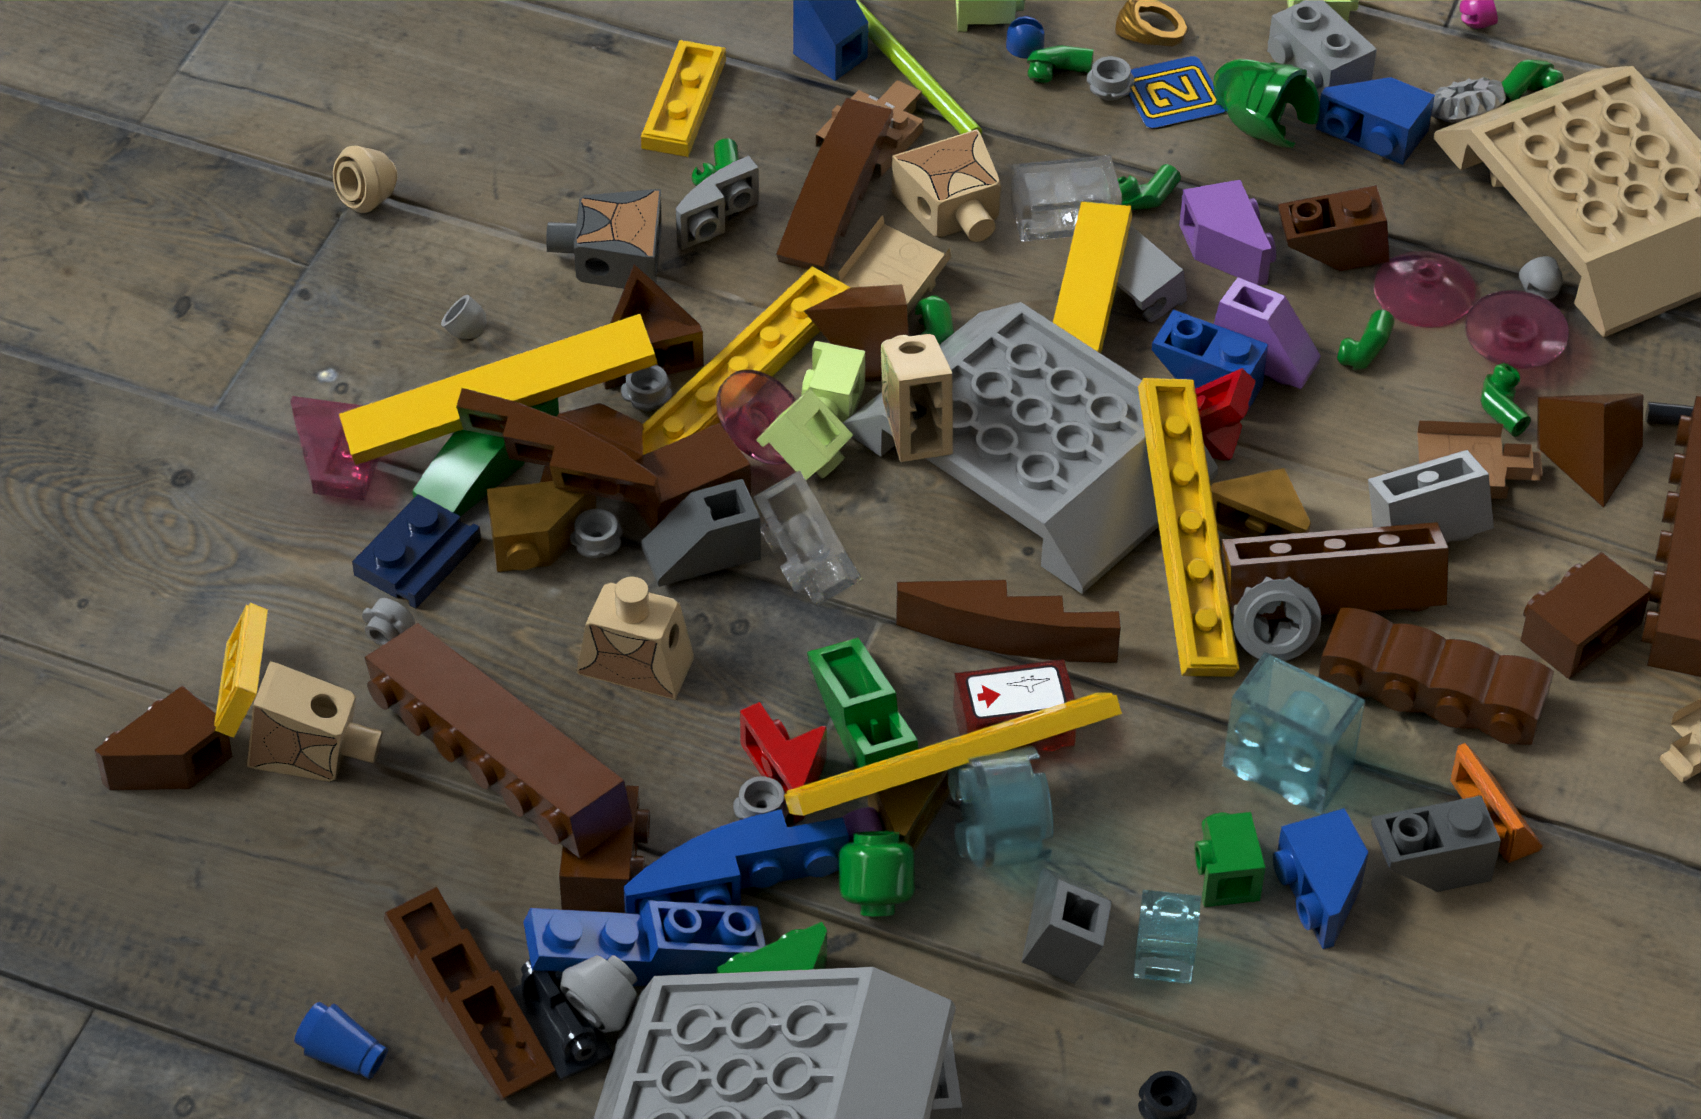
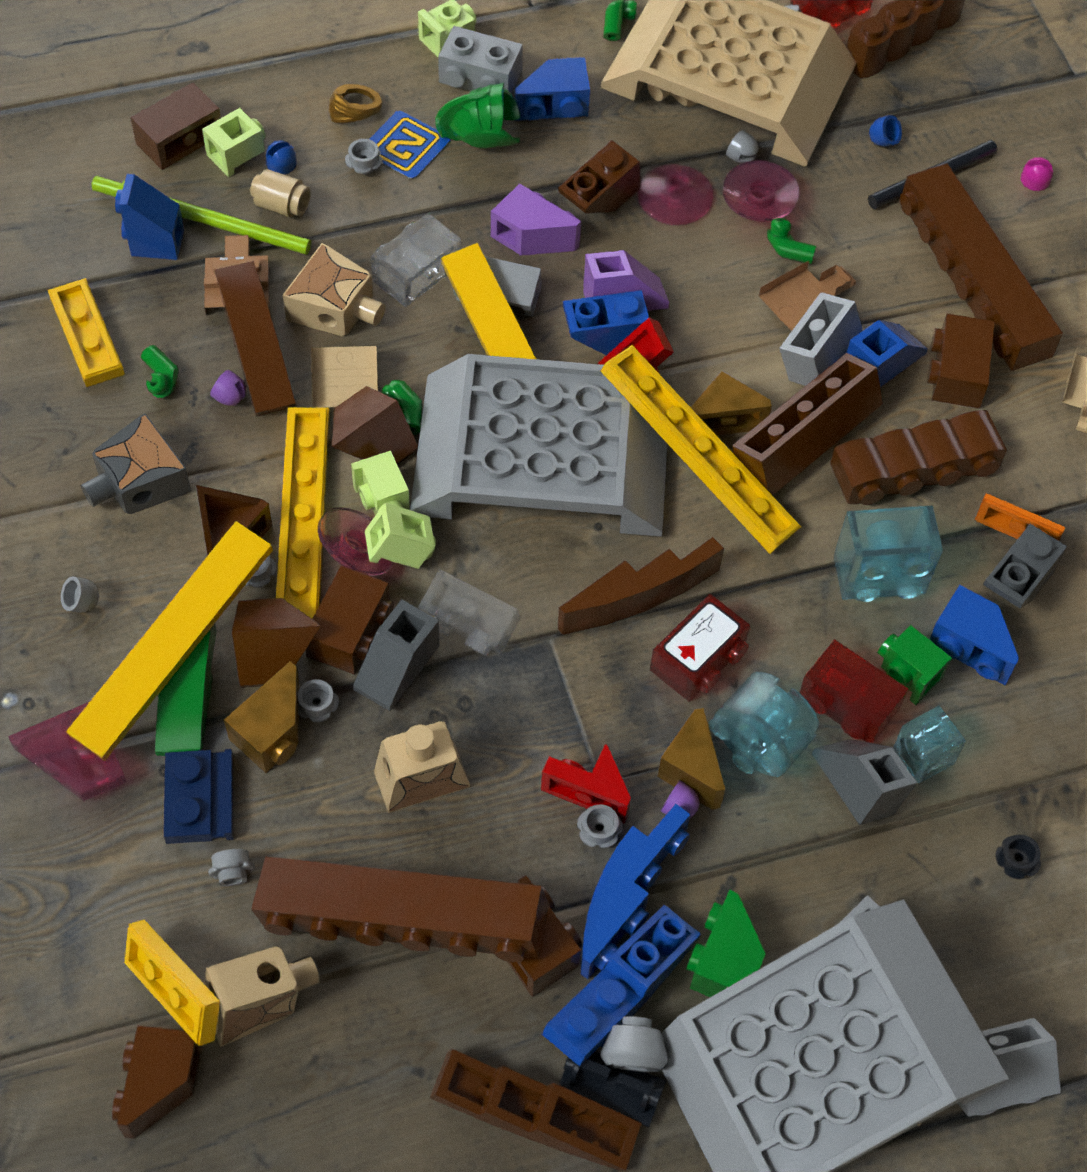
camera: 40 degrees left, 10 degrees up
reddish brown slope [456,388,662,508] -> none
light grey slope [676,156,759,250] -> none
yellow tile [784,693,1122,816] -> none
green slope [807,637,919,769] -> none
green head [839,831,915,916] -> none
tan torso [881,334,953,462] -> none
green arm [1027,45,1094,83] -> none
green arm [1112,164,1181,210] -> none
light grey gear [1233,576,1321,662] -> none
green arm [1337,310,1395,370] -> none
light grey gear [1431,77,1506,123] -> none
reddish brown slope [1537,393,1644,508] -> none
none -> medium lavender hinge [210,369,246,406]
none -> tan brick [250,169,311,217]
none -> clear red brick [798,639,908,743]
none -> blue slope [847,320,928,387]

